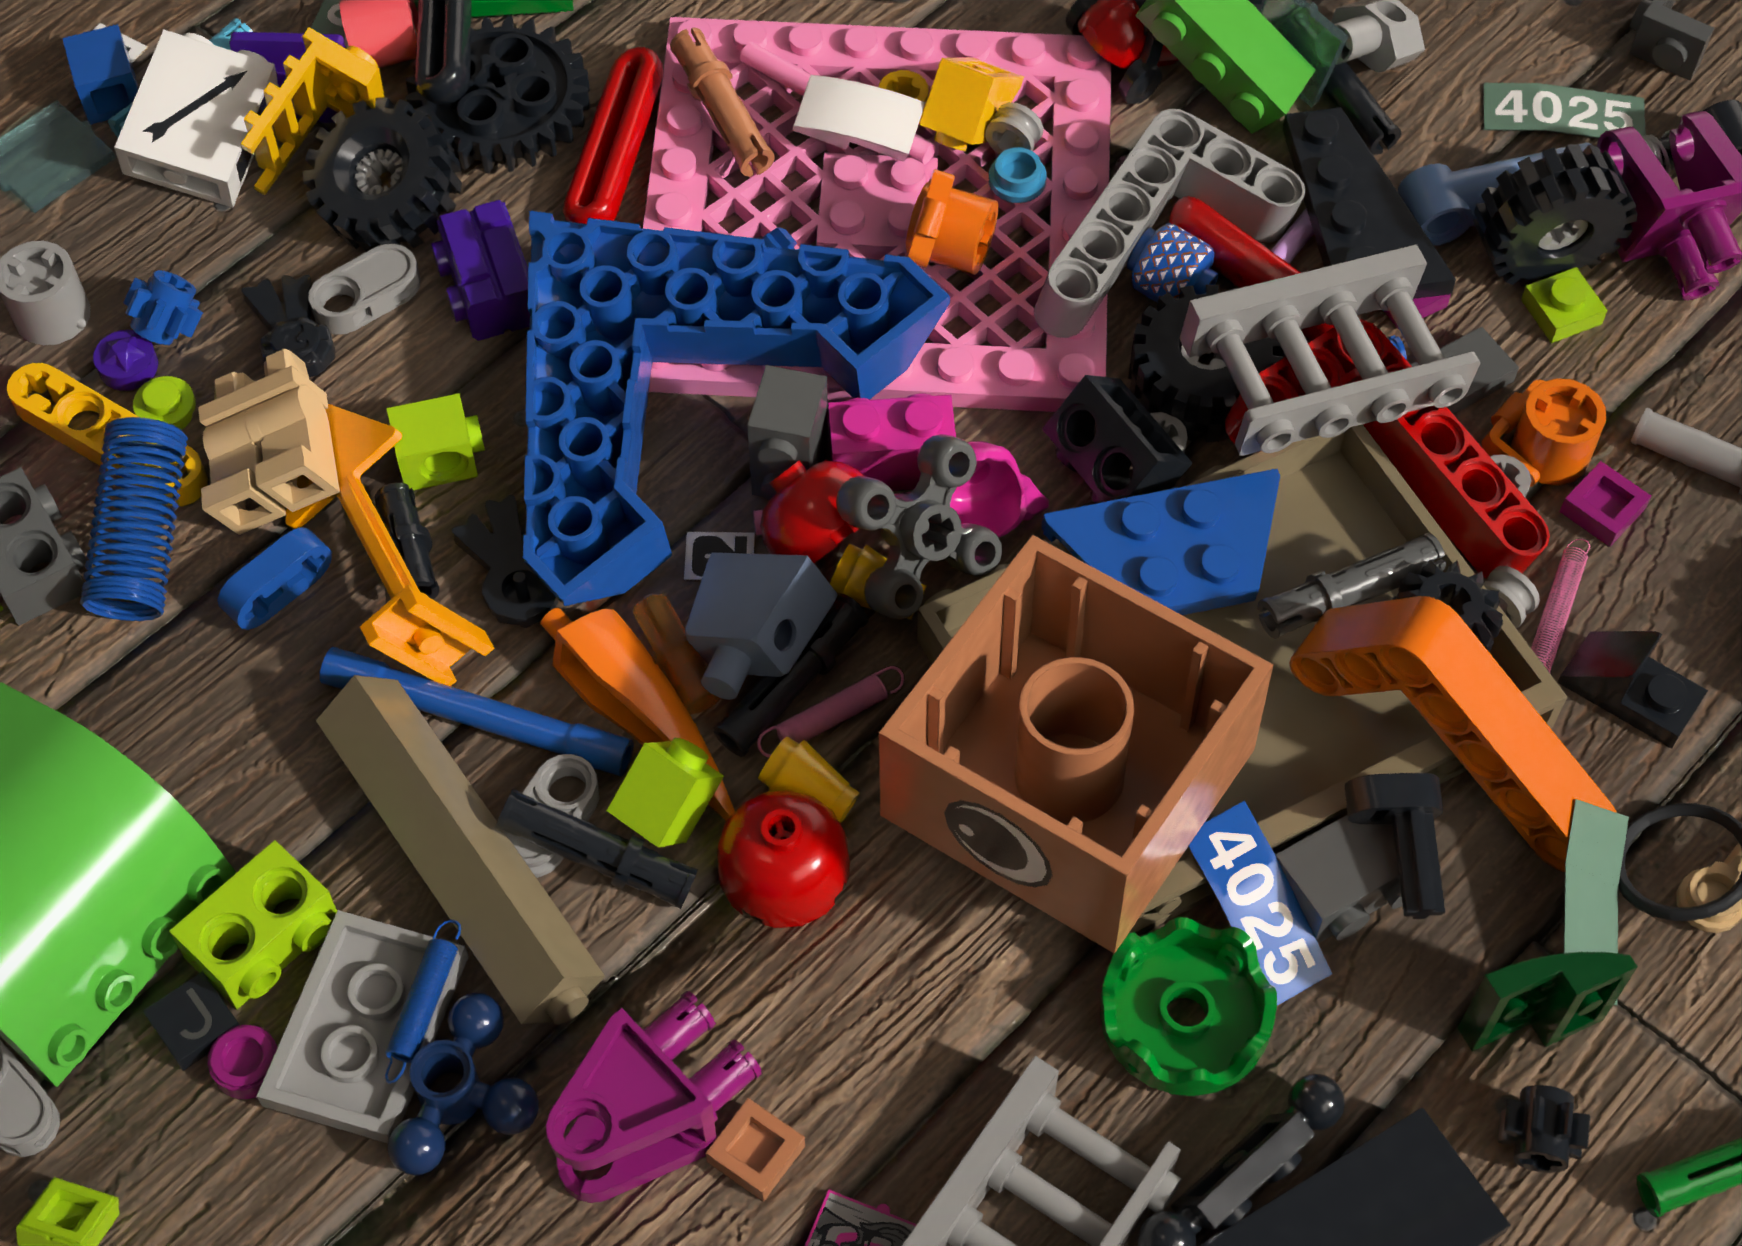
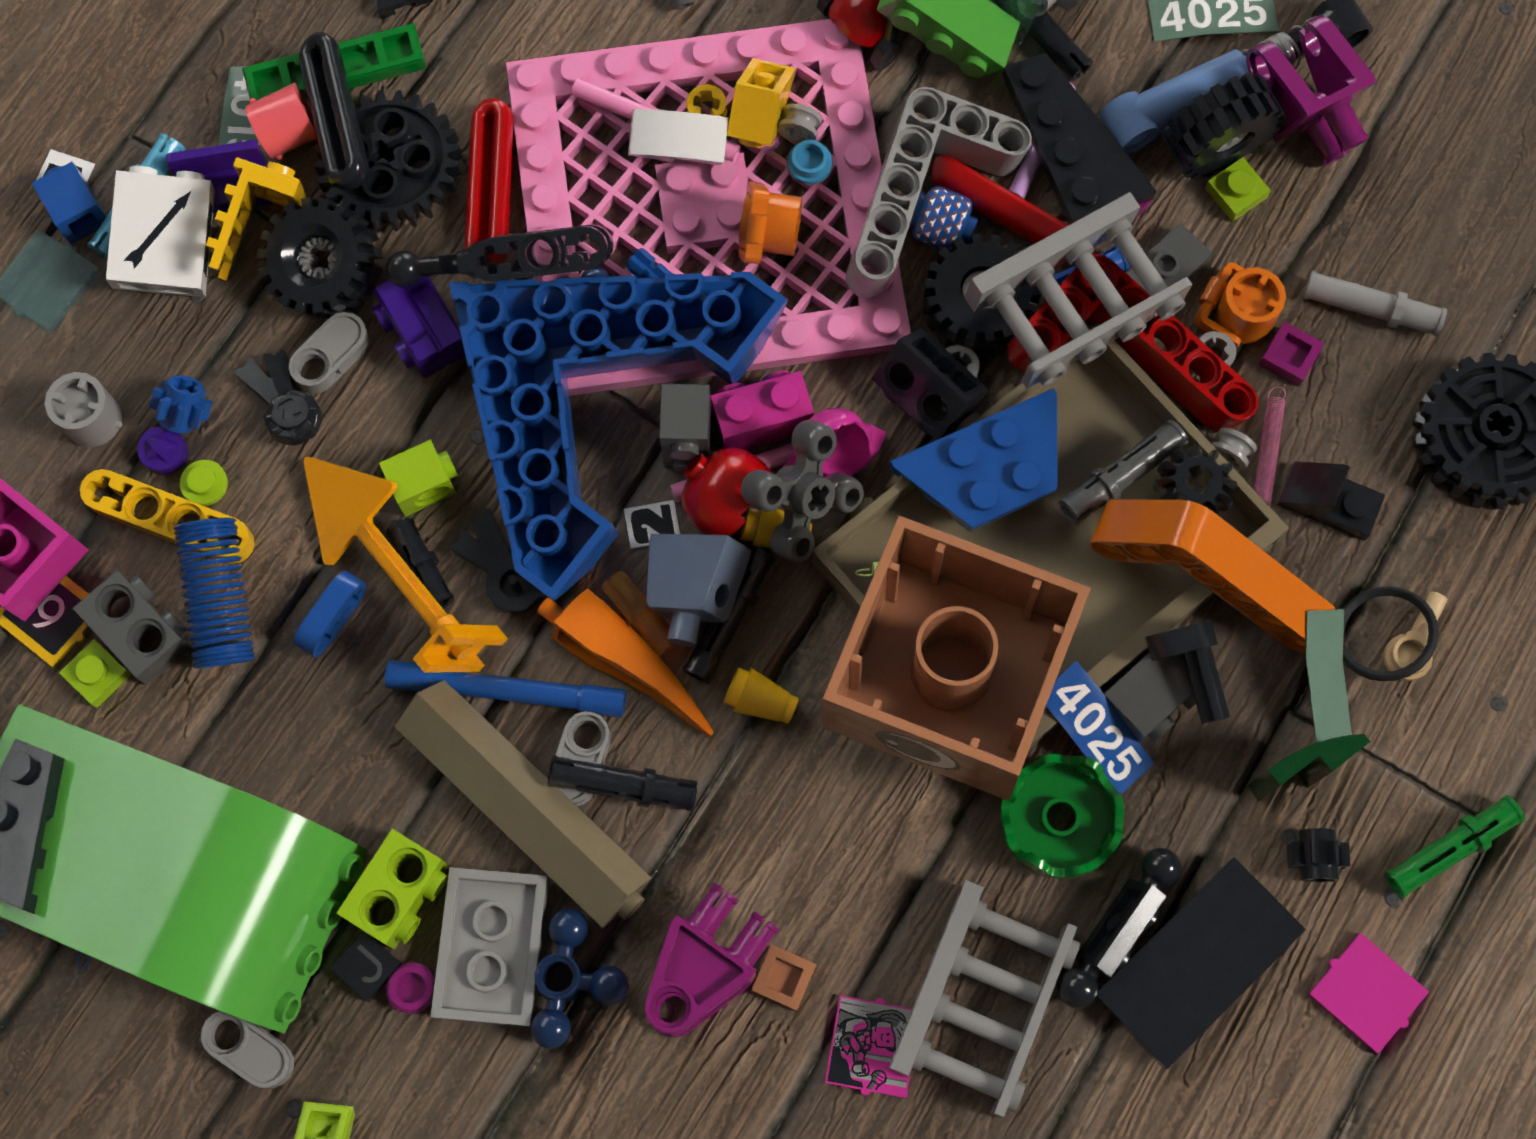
camera: 10 degrees left, 15 degrees up
tan hips [198,349,340,535] -> none
blue piece [385,920,461,1084] -> none
lime brick [606,738,724,848] -> none
nougat pin [670,27,775,177] -> none
red cylinder [717,790,850,928] -> none
bright pink piece [757,666,904,758] -> none
none -> black piece [386,224,613,288]

